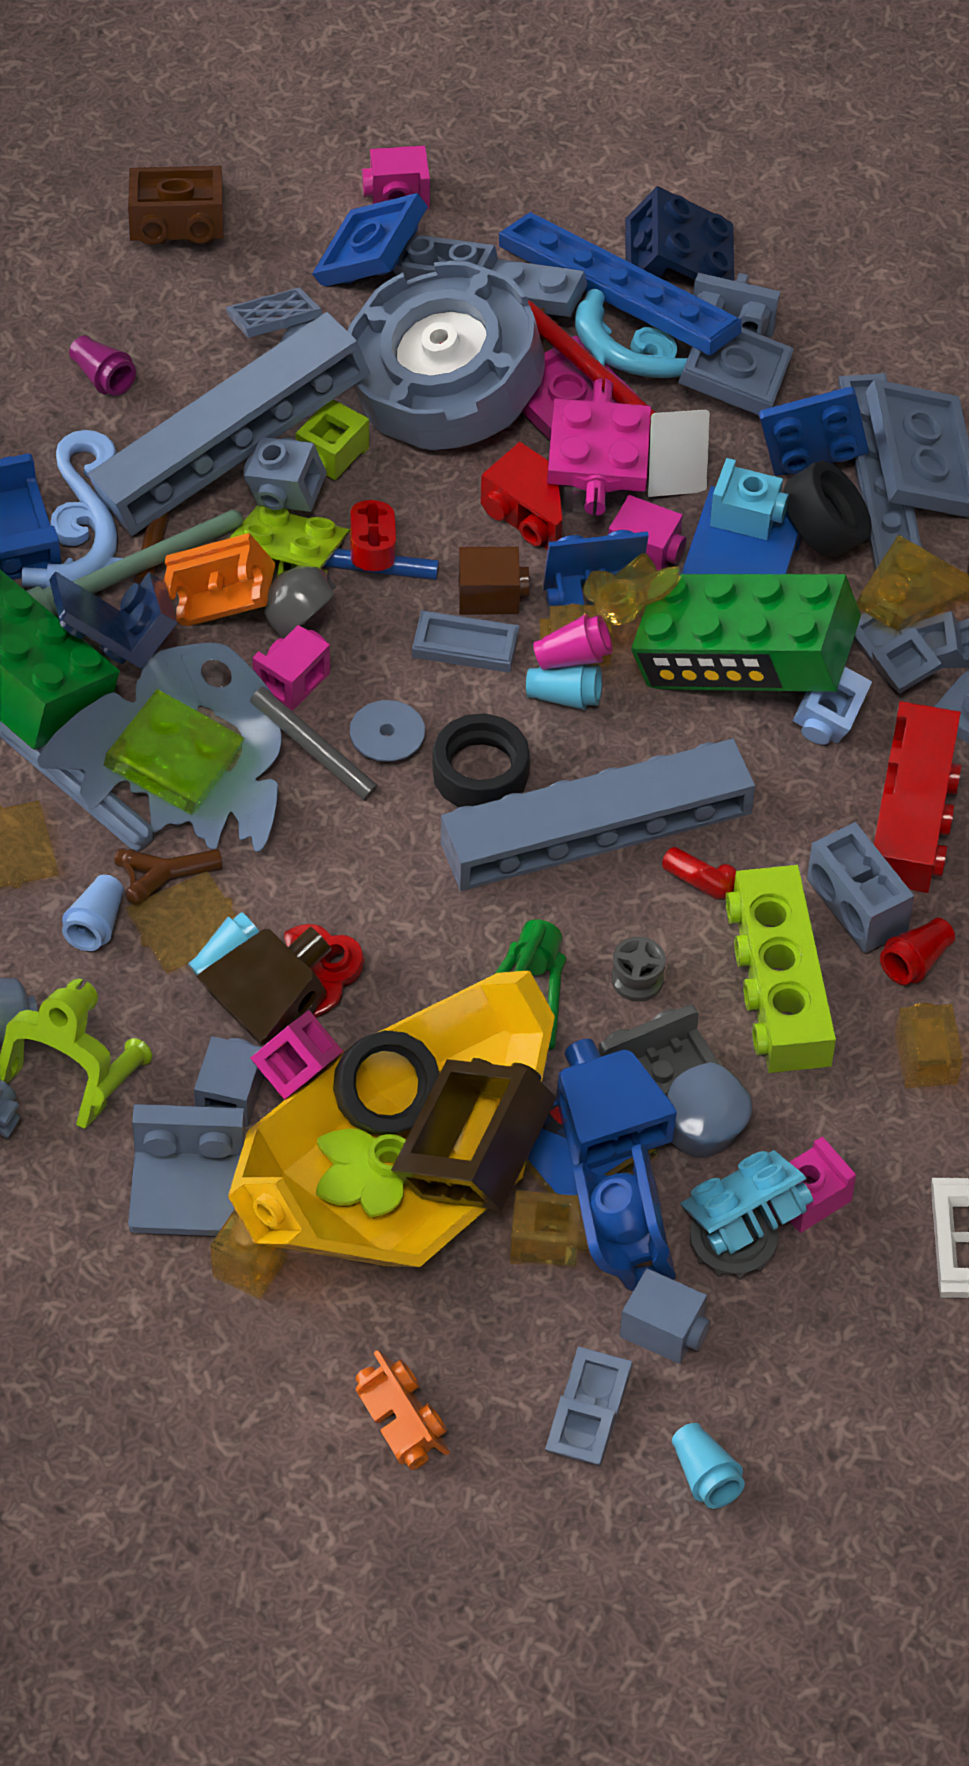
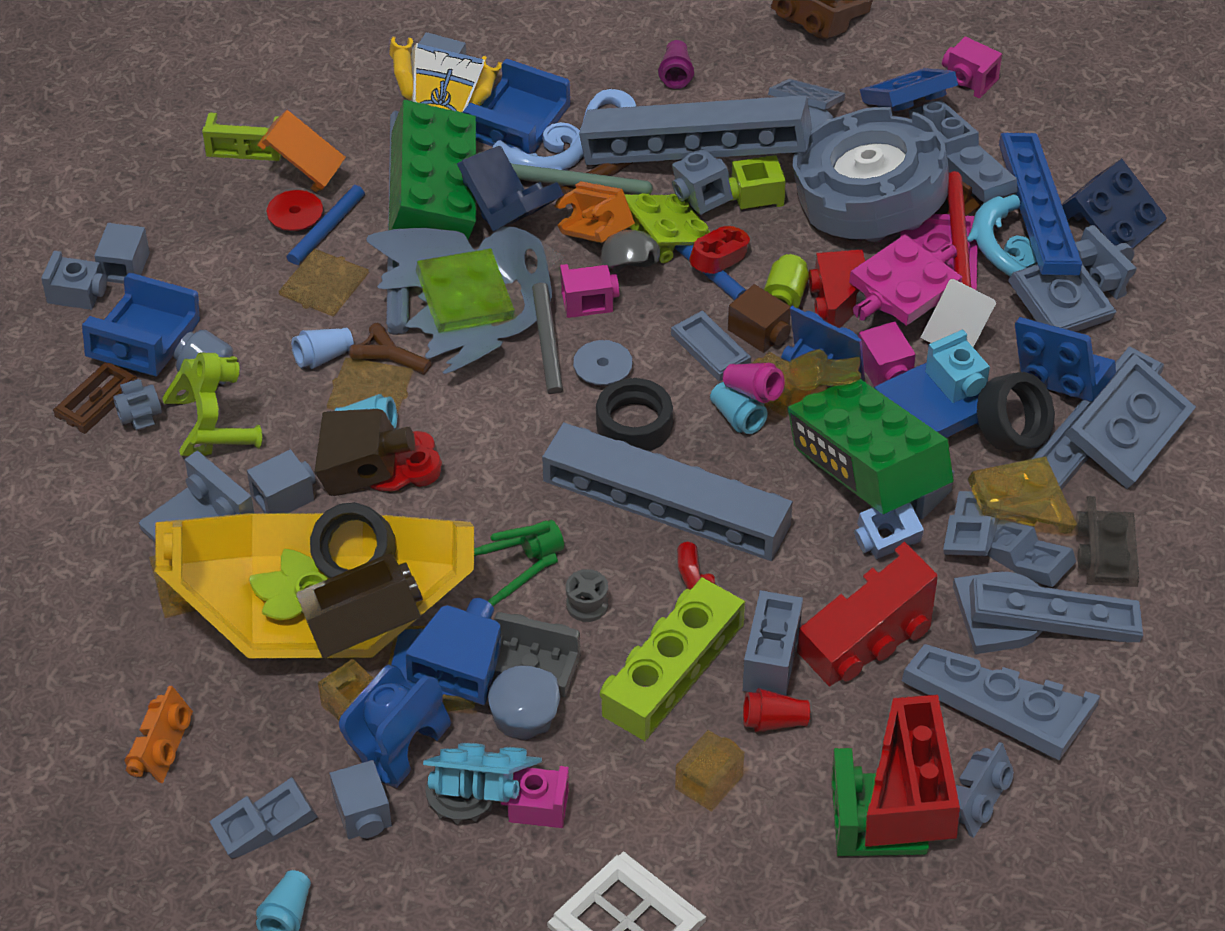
camera: 45 degrees right, 5 degrees down
dark pink brick [250,1010,343,1100] -> none
none -> lime brick [764,254,809,308]

